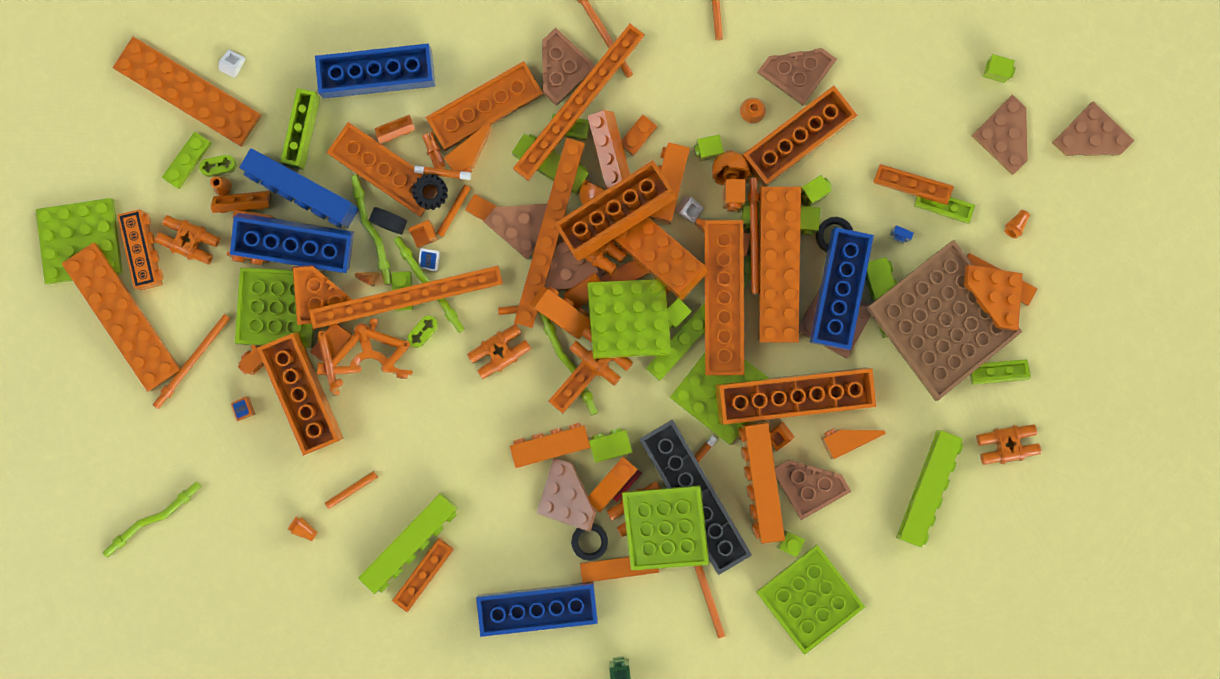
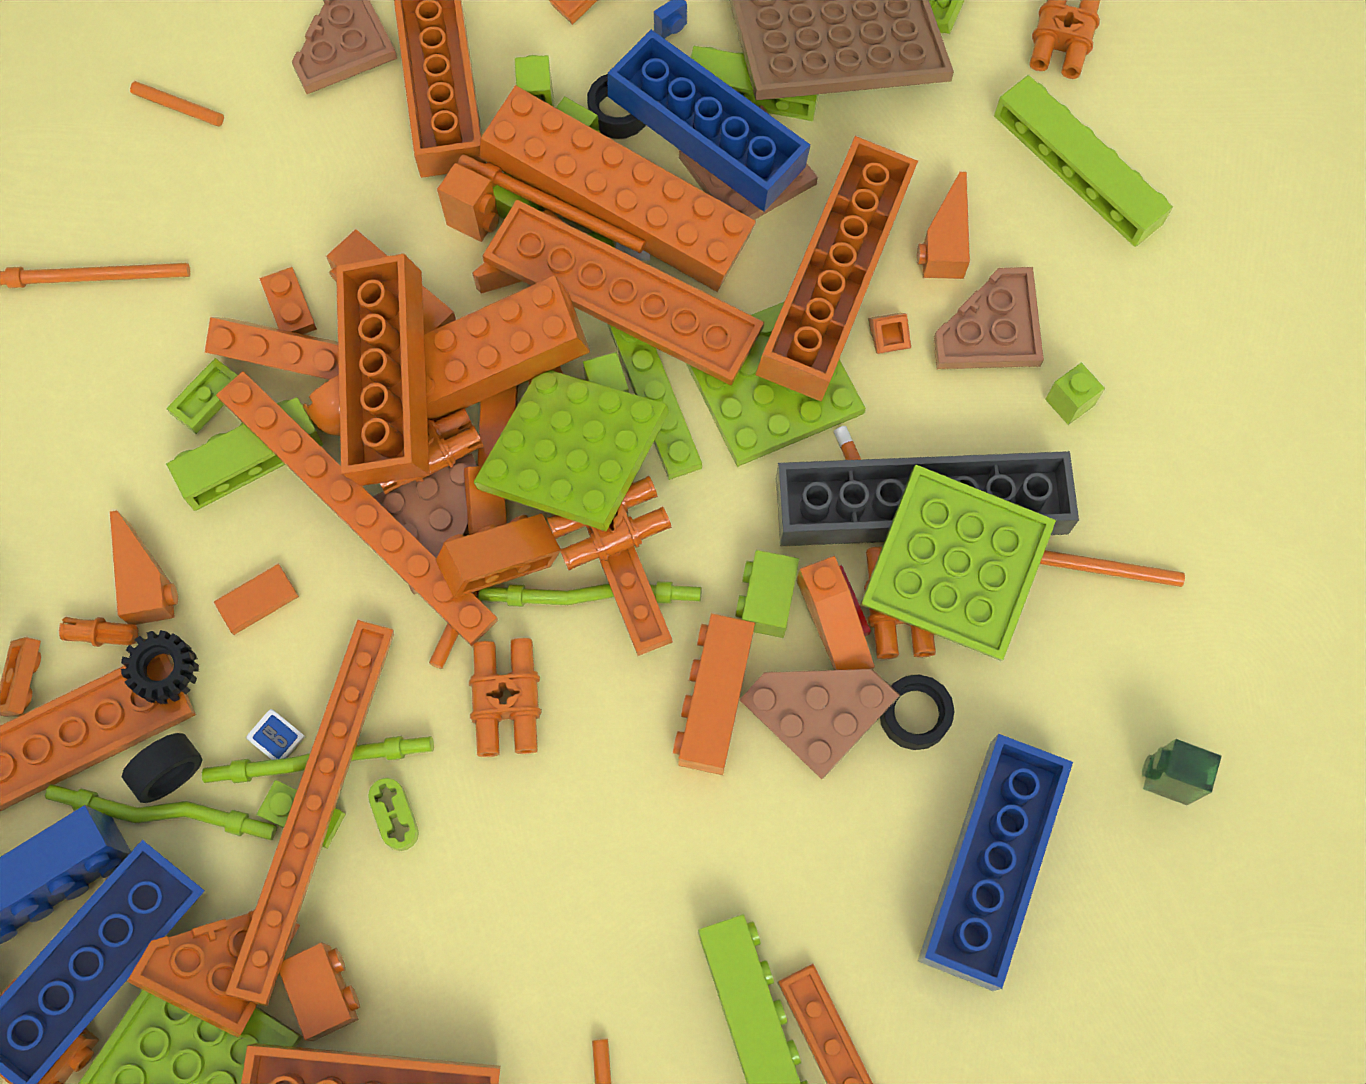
camera: 65 degrees left, 15 degrees down
orange piece [317,318,413,396] -> none
clear orange slope [355,272,380,287] -> none
orange panel [408,220,439,248] -> none
orange bar [414,166,471,180] -> none
orange plate [425,61,543,151] -> none
orange bar [436,184,471,237] -> none
nougat plate [483,203,548,259] -> none
orange plate [513,23,645,181] -> none
nougat plate [542,28,596,106] -> none
orange tile [580,556,659,583] -> none
white slope [675,196,704,223] -> none
lime brick [694,134,724,161] -> none
orange cylinder [712,151,751,186] -> none
orange brick [738,420,785,544] -> none
orange cone [740,98,766,123] -> none
lime plate [756,544,865,655] -> none

